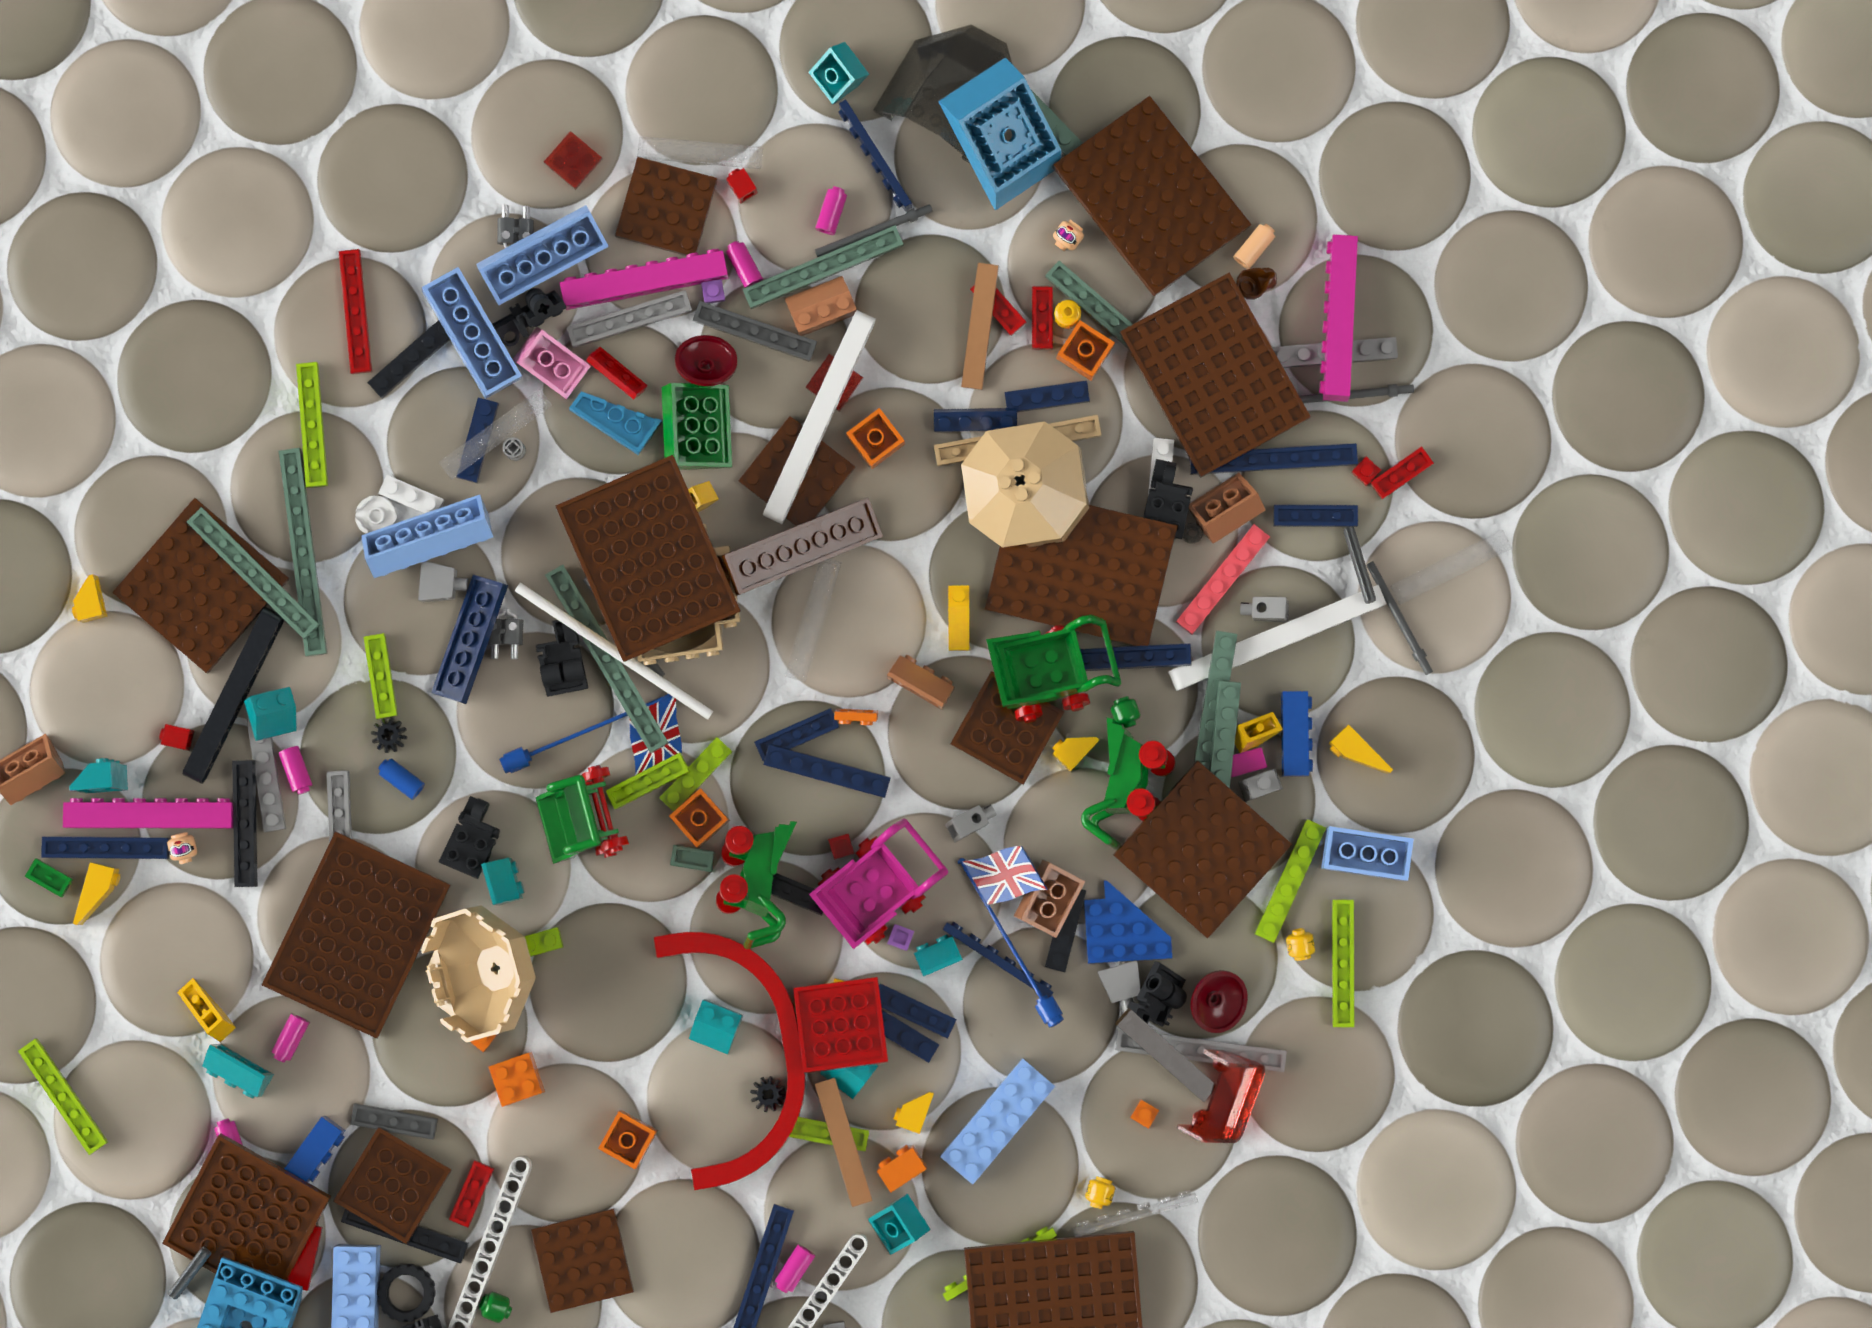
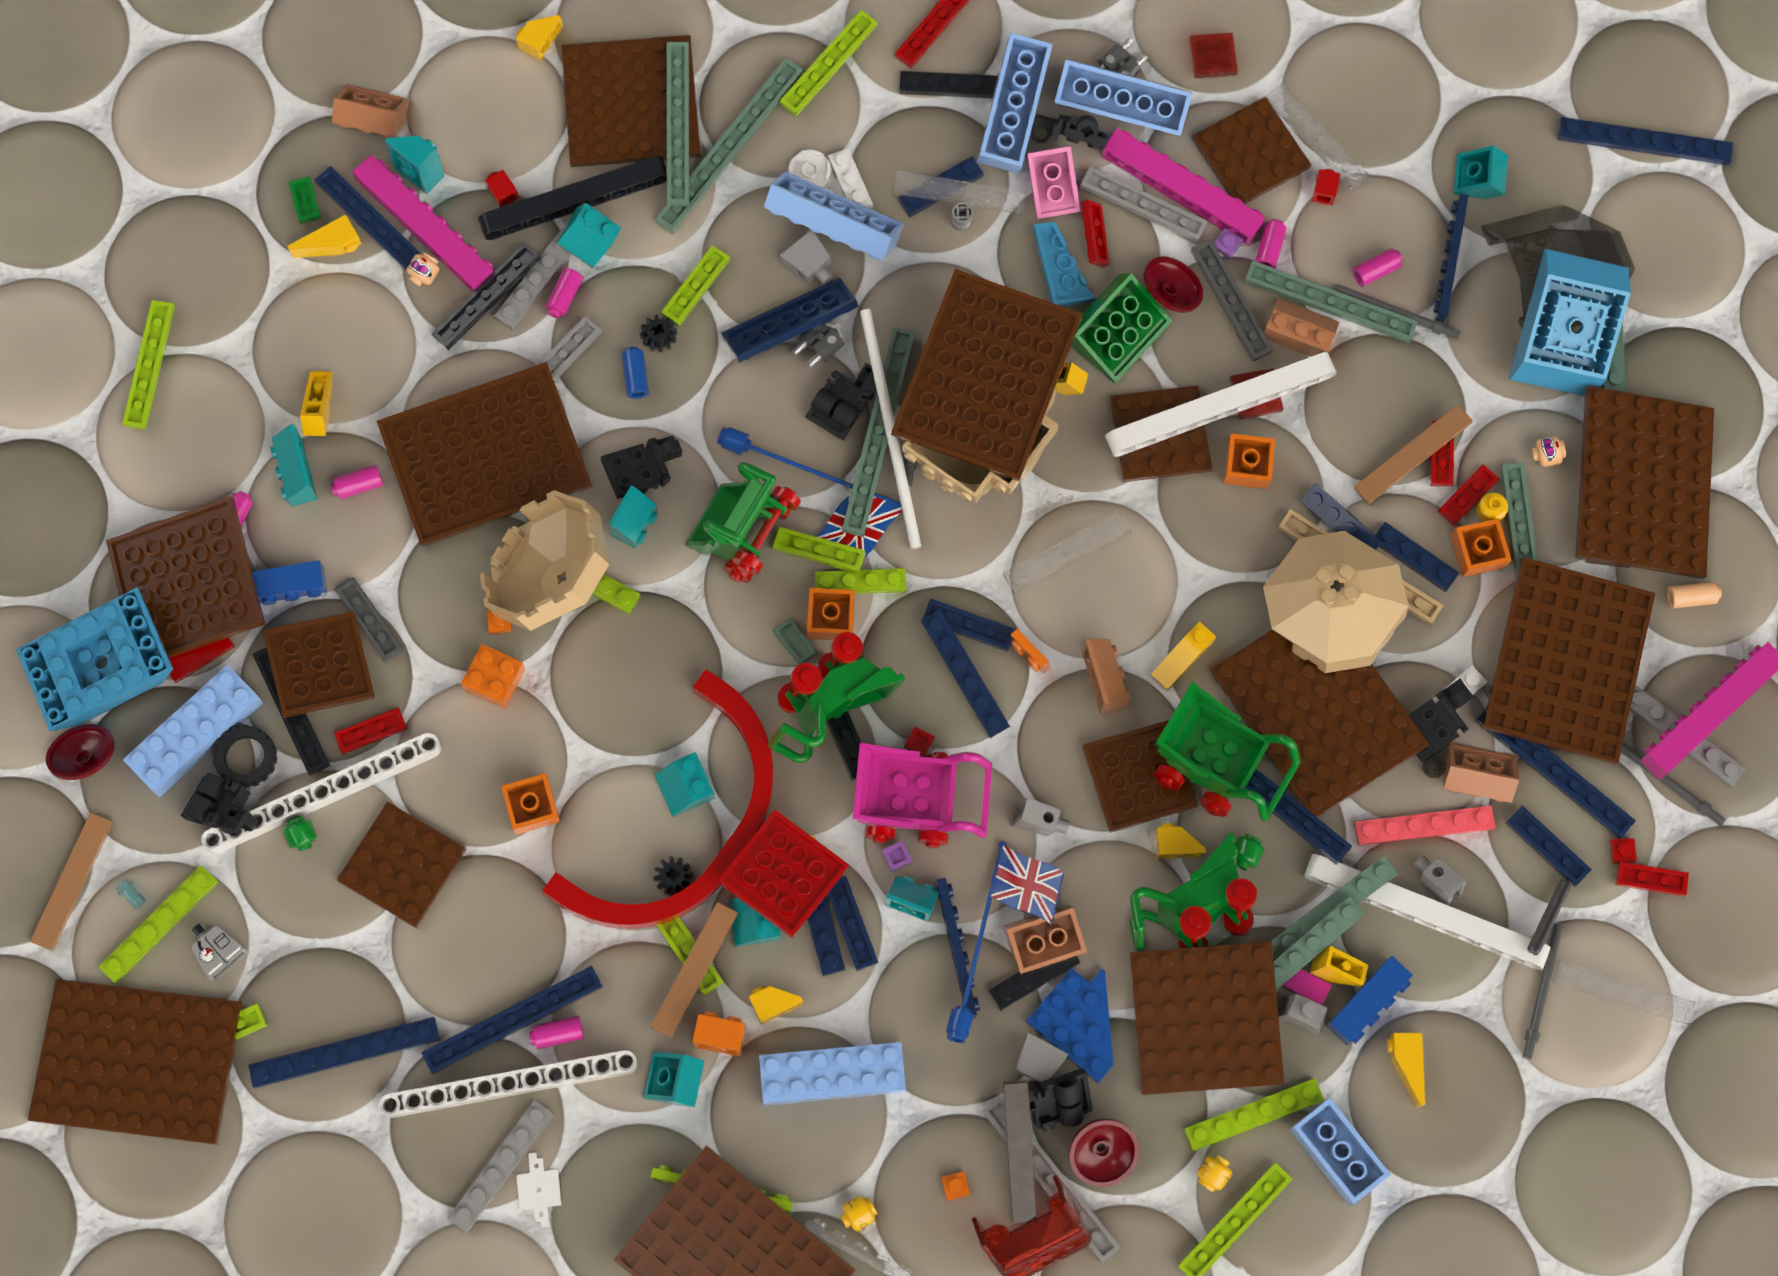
camera: 35 degrees right, 10 degrees down
dark grey axle [168,1247,211,1299] -> none
plate [721,498,883,595] -> none
reddish brown hair [1236,268,1277,300] -> none

